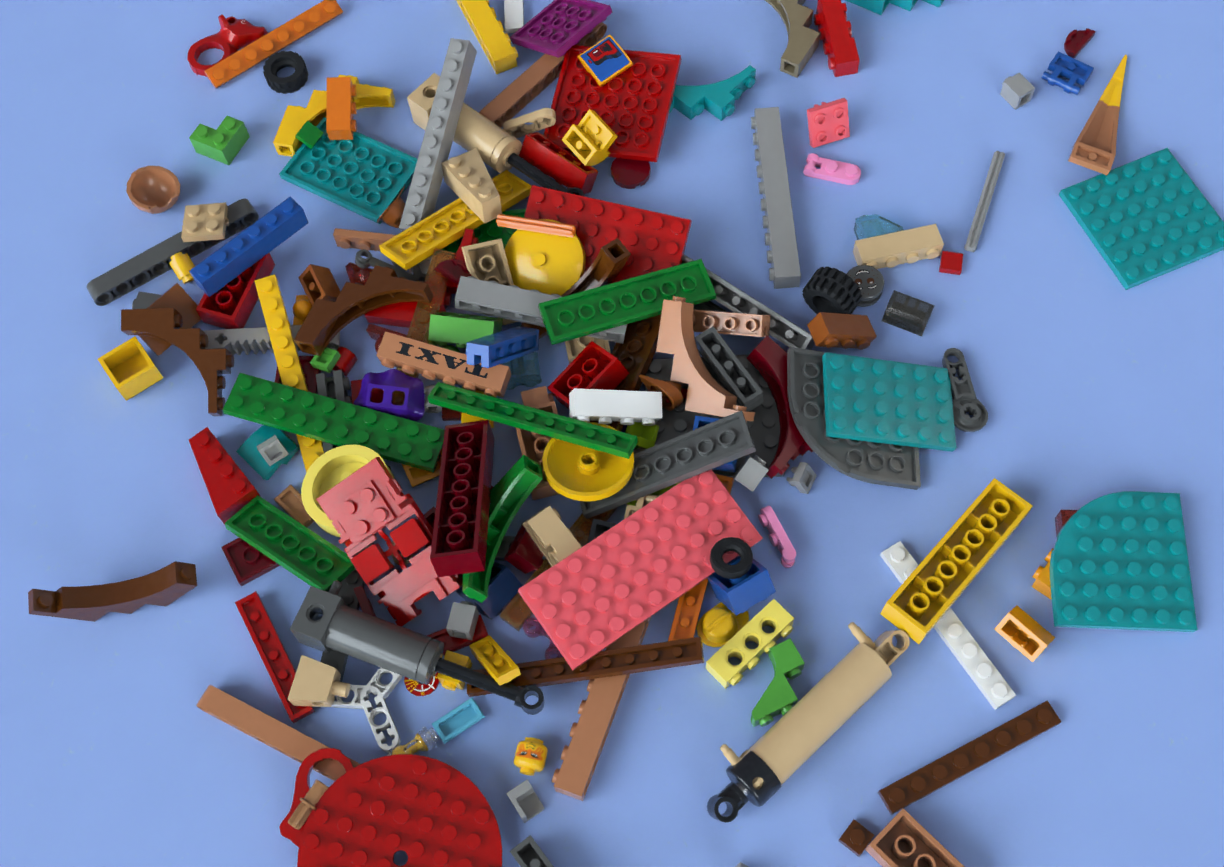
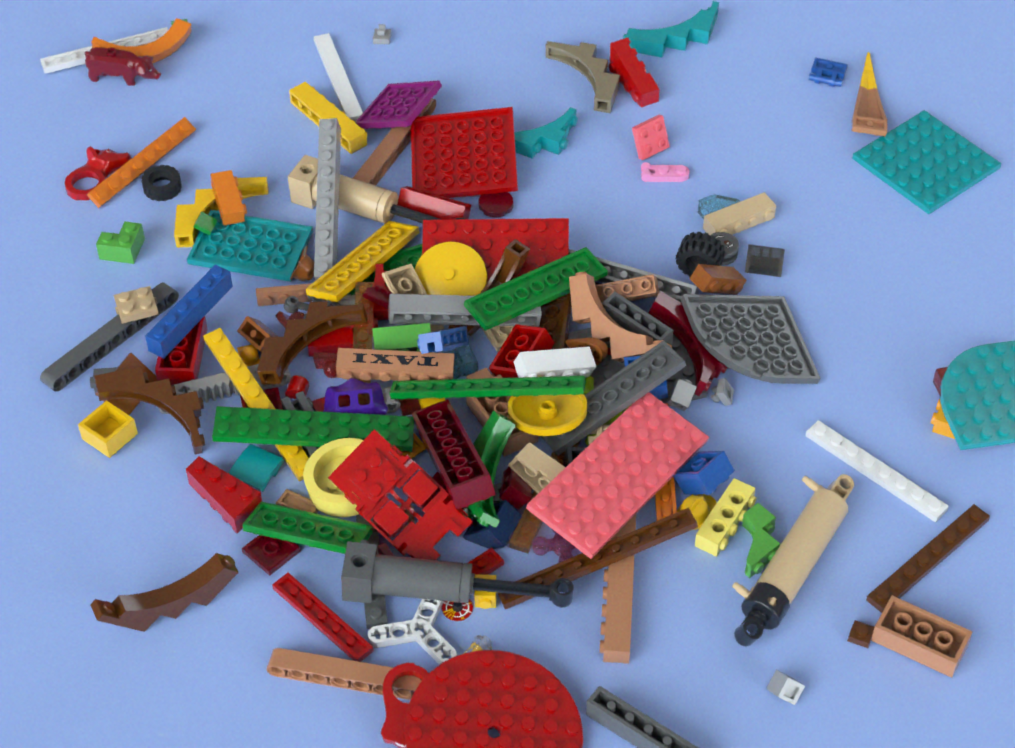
camera: 20 degrees left, 15 degrees down
nougat cylinder [126,166,180,214] -> none
yellow brick [169,252,195,284] -> none
light grey tile [256,435,289,466] -> none
tan torso [288,655,350,707] -> none
medium nougat axle [288,779,329,830] -> none
bright green tile [310,347,341,373] -> none
medium azure tile [432,697,485,744] -> none
tan wedge [441,148,502,223] -> none
light grey brick [446,601,479,640] -> none
yellow plate [469,635,521,686] -> none
axle [496,214,576,238] -> none
tan beam [503,108,556,138] -> none
light grey panel [506,779,544,823] -> none
yellow head [513,737,548,776] -> none
yellow brick [562,109,618,166] -> none
slope [578,35,633,87] -> none
black tyre [710,537,753,579] -> none
light grey brick [751,107,801,289] -> none
bright pink plate [758,506,796,568] -> none
teal plate [822,352,957,452] -> none
yellow brick [880,478,1033,644] -> none
red tile [939,251,963,275] -> none
dark grey beam [942,348,988,432] -> none
light grey axle [964,151,1005,252] -> none
light orange brick [994,605,1055,662] -> none
light grey brick [1000,73,1035,110] -> none
dark red tile [1064,28,1096,58] -> none

